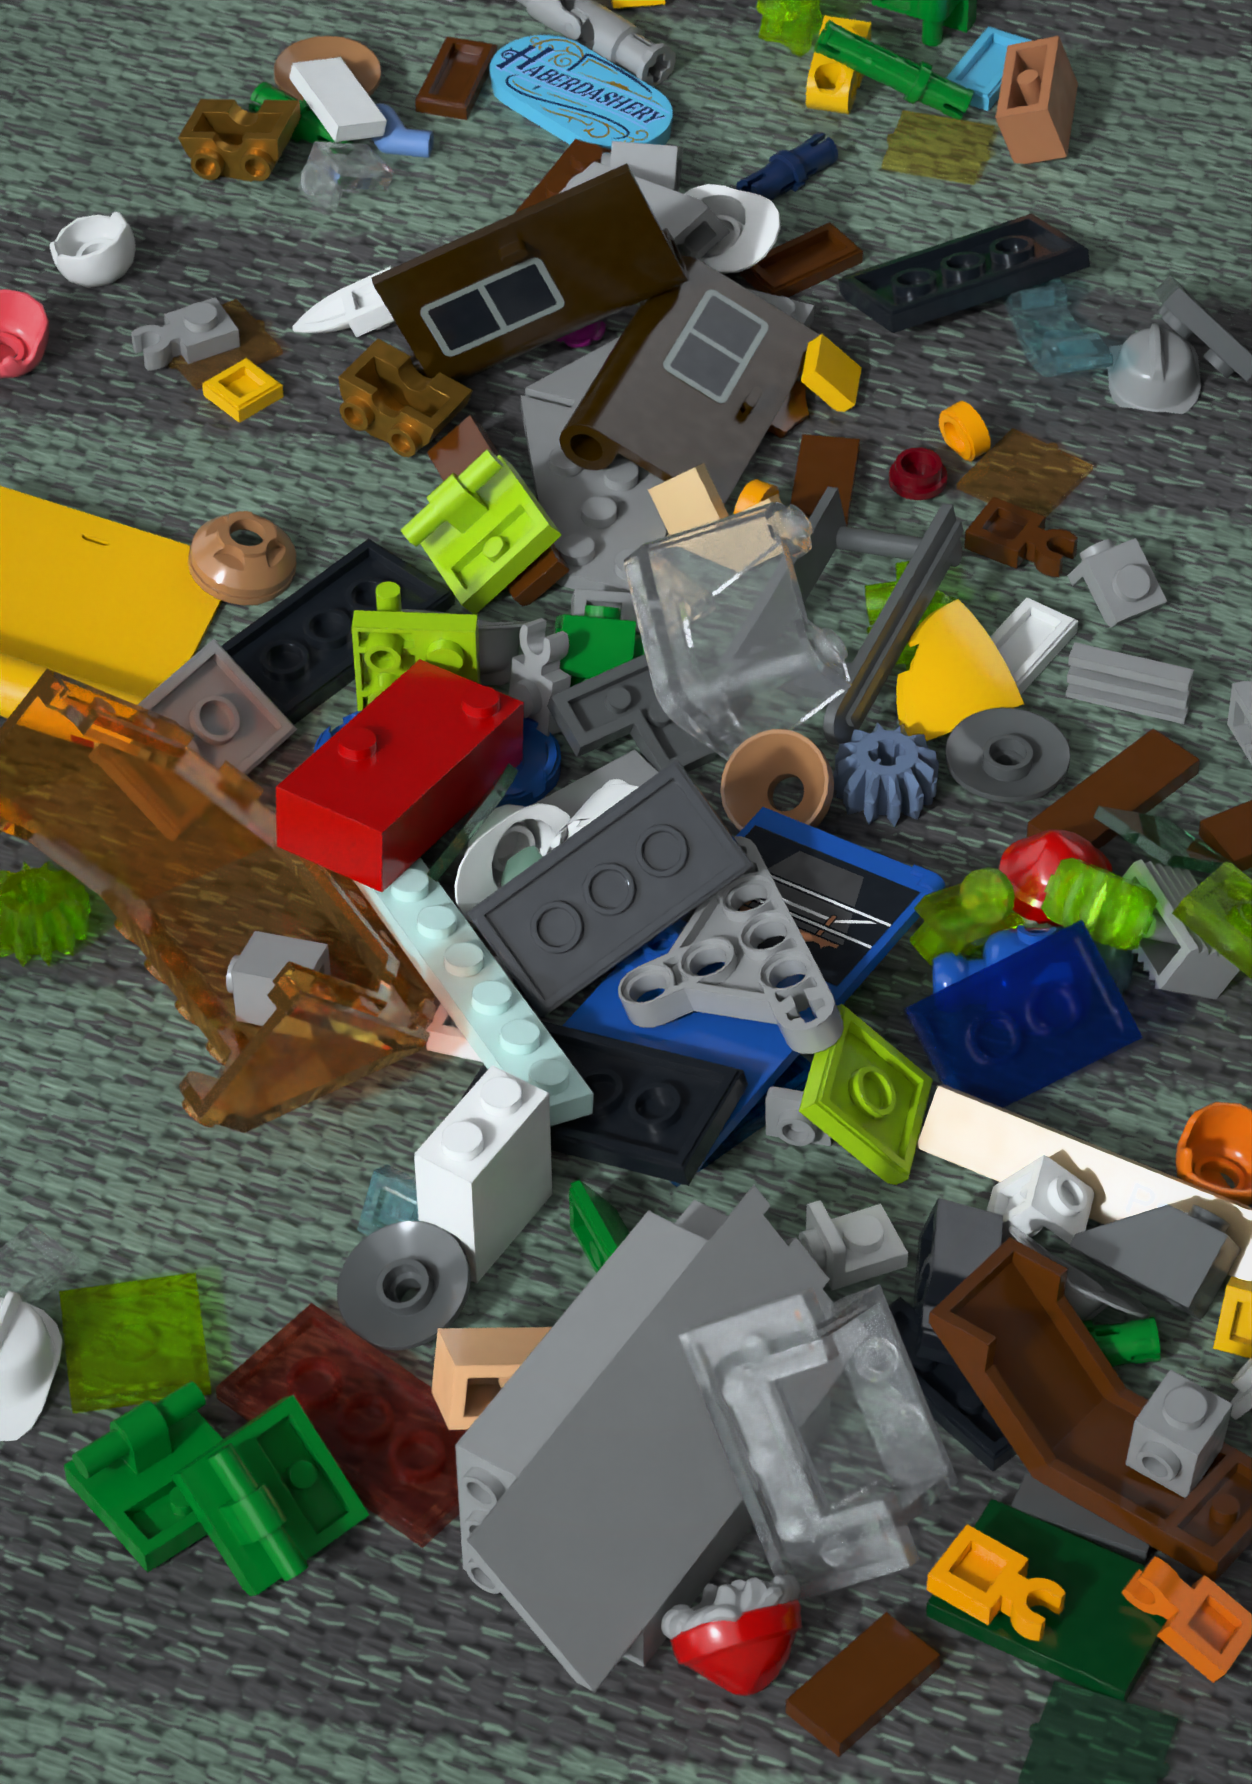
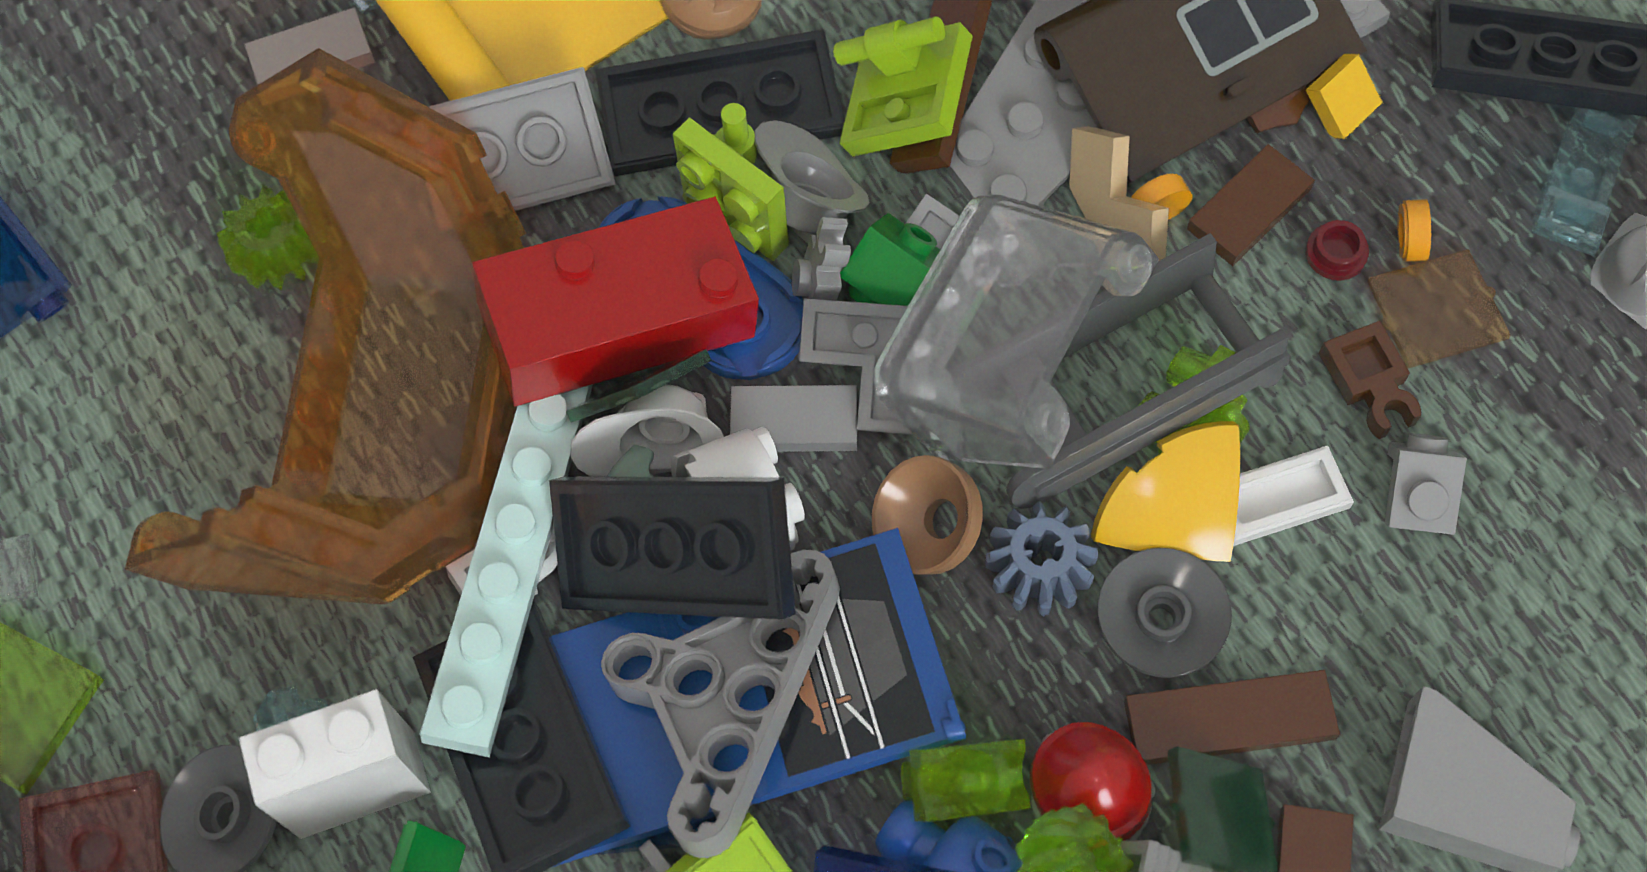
camera: 40 degrees right, 20 degrees up
light grey brick [226,931,333,1035] -> none
light grey tile [1066,642,1194,724] -> none

